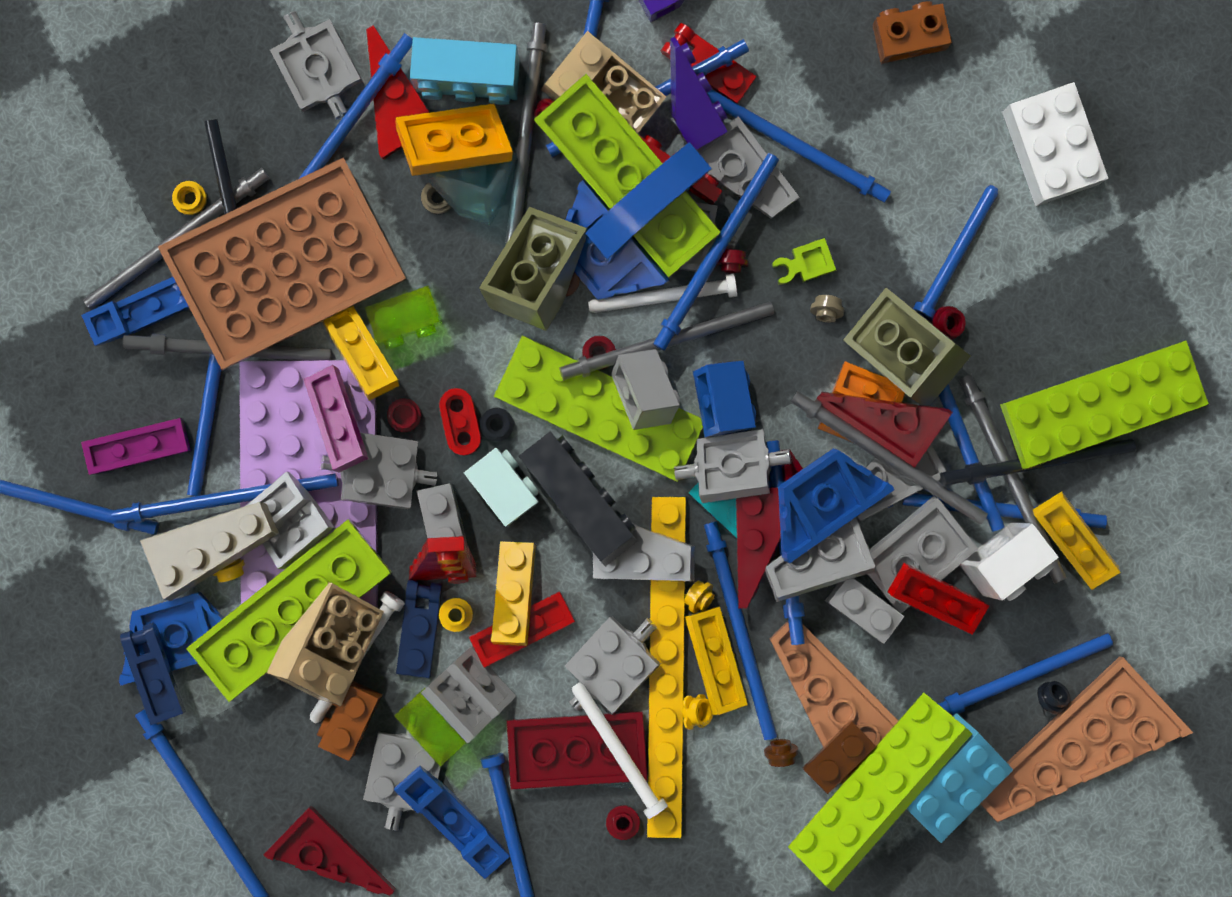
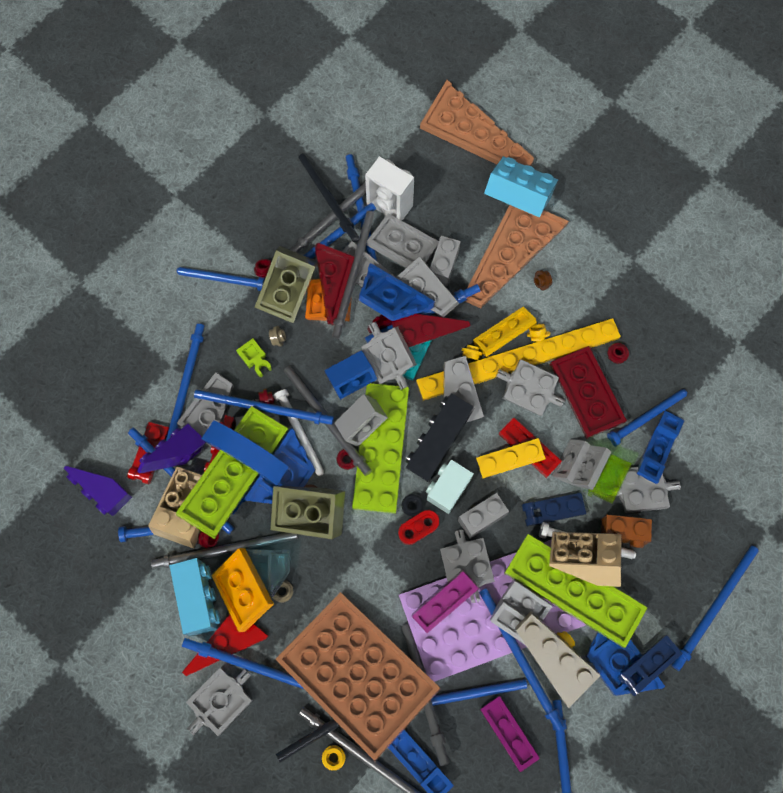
camera: 110 degrees left, 15 degrees down
dark red wing [263,806,396,896] -> none
yellow plate [322,306,399,401] -> none
clear neon green bracket [365,286,442,350] -> none
dark red plate [387,398,421,432] -> none
red wing [409,536,477,584] -> none
yellow plate [439,598,473,632] -> none
white bar [572,682,668,819] -> none
blue bar [704,521,777,740] -> none
lime plate [788,693,972,892] -> none
reddish brown plate [802,720,876,794] -> none
dark orange brick [873,1,952,64] -> none
red plate [887,563,989,635] -> none
blue bar [938,633,1113,716] -> none
lime plate [1000,341,1209,469] -> none
white brick [1002,82,1108,206] -> none
yellow plate [1033,492,1121,590] -> none
black plate [1037,681,1071,715] -> none

